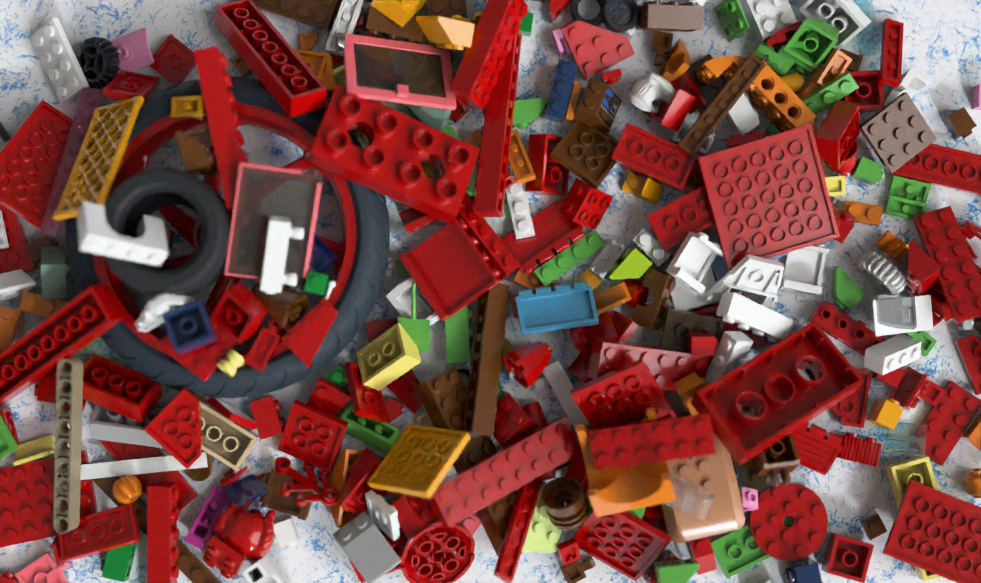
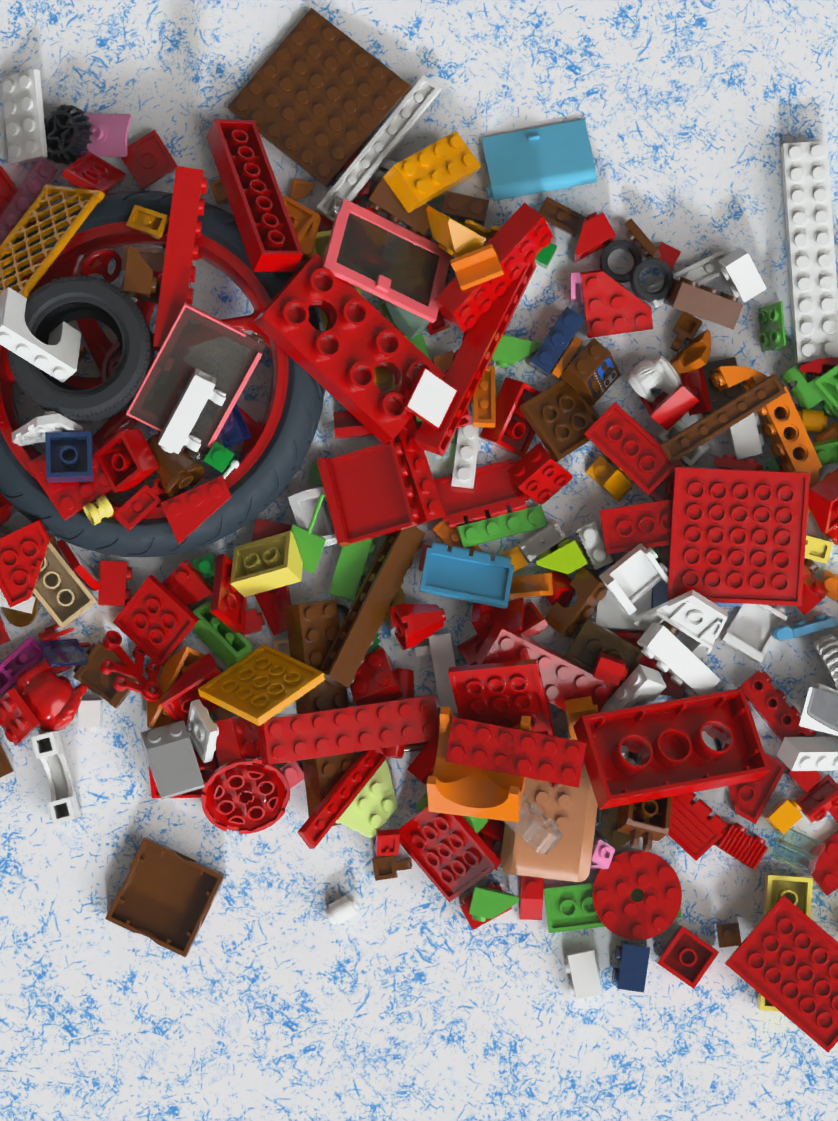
camera: 25 degrees right, 0 degrees up
reddish brown wheel [542,476,589,530] -> none
red plate [600,68,622,85] -> none
bright green slope [832,267,866,311] -> none
none -> red piece [80,249,122,283]
none -> white tile [402,368,458,429]
none -> orange panel [450,244,504,291]
none -> dark azure hinge [771,613,836,641]

